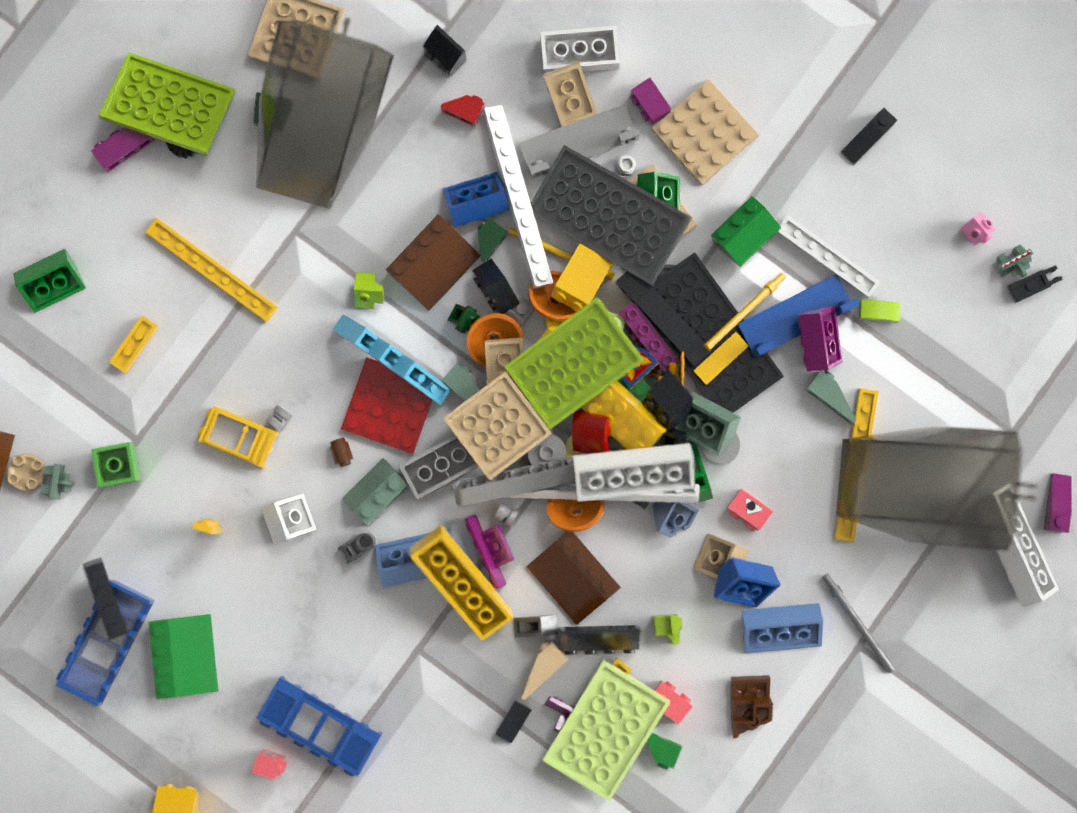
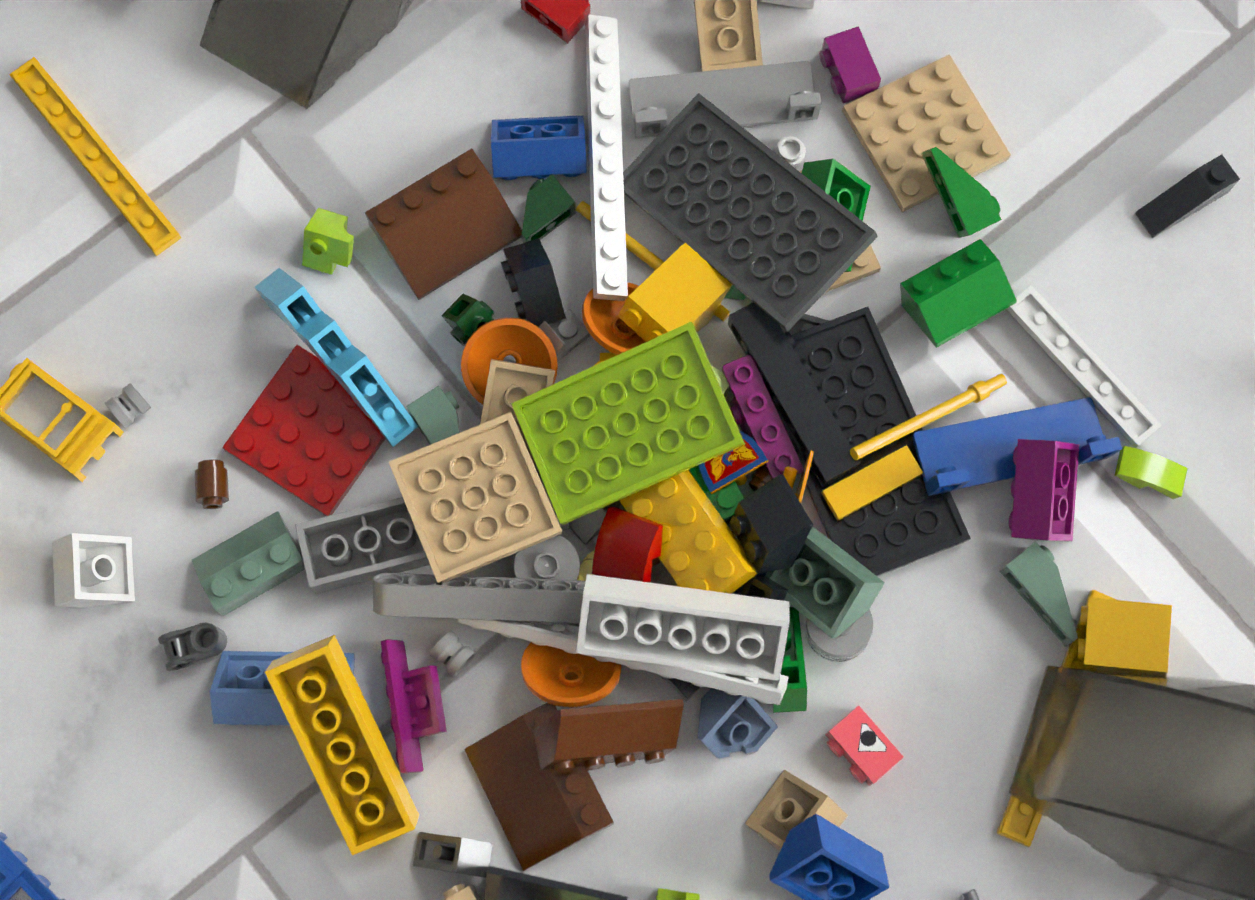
camera: 10 degrees right, 10 degrees down
none -> reddish brown slope [533,699,684,774]
none -> green slope [921,147,1002,238]
none -> yellow slope [1077,598,1172,678]

